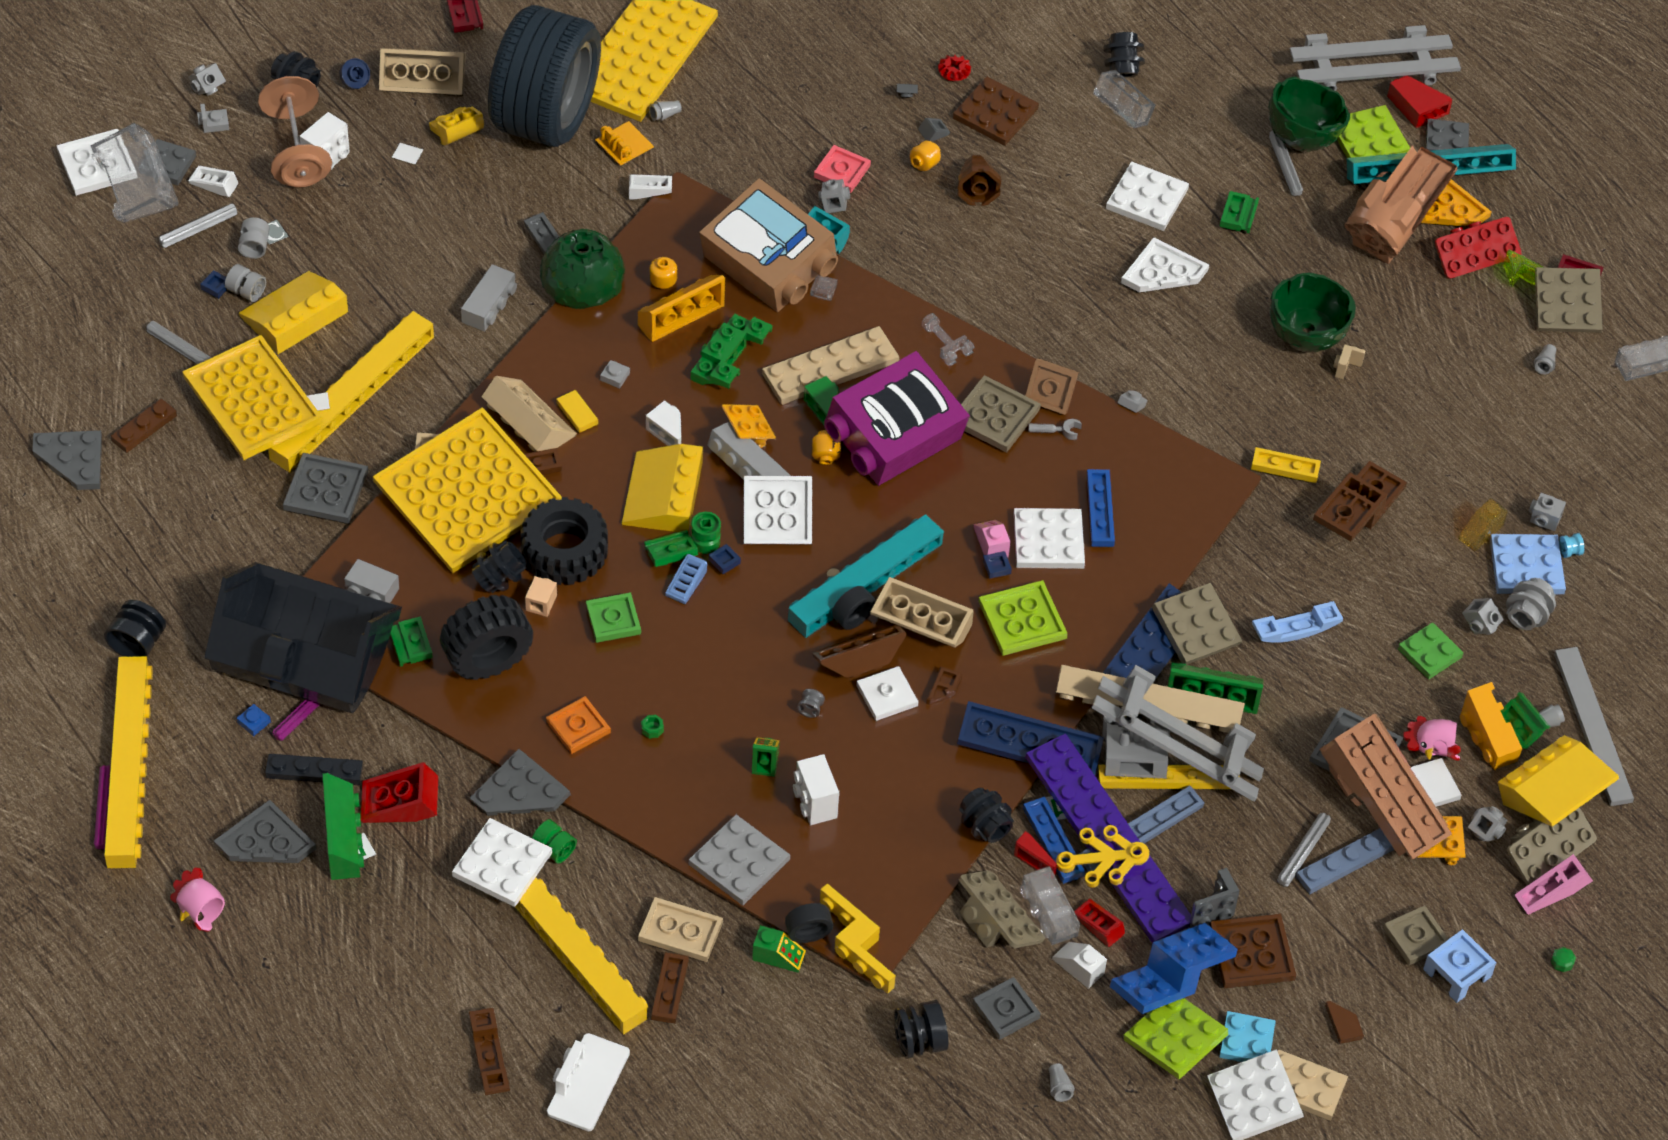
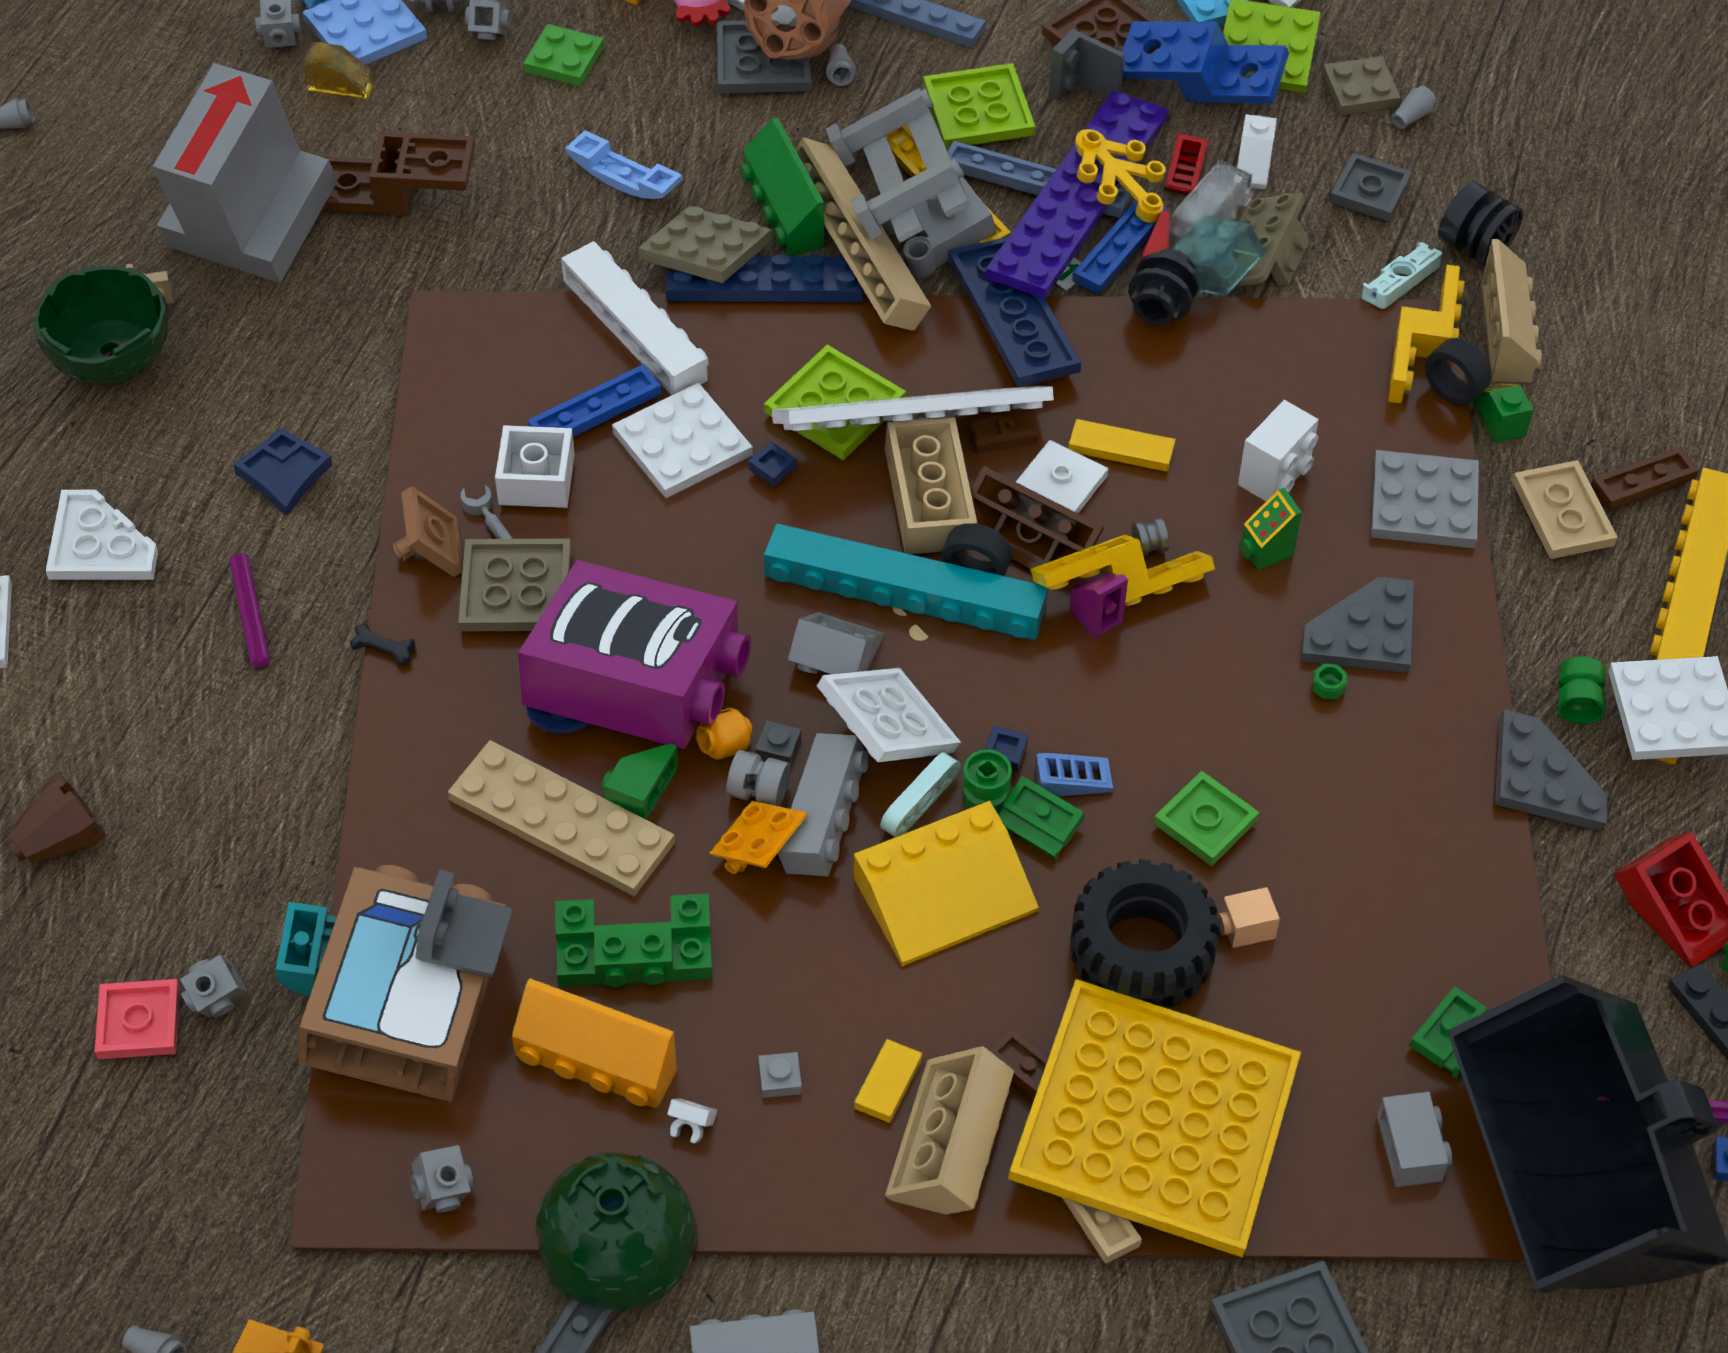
camera: 120 degrees left, 0 degrees up
black tyre [440,595,533,680] -> none
black piece [472,541,526,594] -> none
orange tile [546,696,611,754] -> none
white slope [629,175,672,200] -> none
white slope [646,401,681,446] -> none
light orange head [649,257,678,289] -> none
light orange head [910,140,941,172] -> none
clear bar [921,313,975,366] -> none
bright pink slope [973,520,1010,558] -> none
light grey plate [1118,390,1148,413] -> none
yellow plate [1251,447,1321,483] -> none
light grey axle [1277,813,1331,887] -> none
none -> light grey piece [152,63,337,283]
none -> magenta axle [229,553,270,669]
none -> dark blue plate [233,428,333,515]
none -> black piece [350,624,416,665]
none -> light grey brick [411,1145,473,1213]
none -> dark grey bracket [415,869,512,978]
none -> white brick [495,425,575,508]
none -> white brick [561,241,709,395]
none -> white tile [667,1098,718,1143]
none -> light grey wheel [726,750,791,807]
none -> dark grey plate [755,720,801,765]
none -> white plate [772,386,1054,431]
none -> light grey slope [788,612,884,674]
none -> light grey cone [826,44,857,86]
none -> light aqua beam [880,752,960,837]
none -> lime plate [923,63,1035,149]
none -> yellow bracket [1030,534,1215,606]
none -> yellow tile [1068,419,1176,472]
none -> magenta slope [1069,573,1128,638]
none -> clear light blue brick [1174,214,1266,297]
none -> dark grey plate [1301,577,1414,673]
none -> dark tan plate [1322,56,1400,115]
none -> light aqua piece [1362,242,1442,309]
none -> tan slope [1481,239,1542,383]

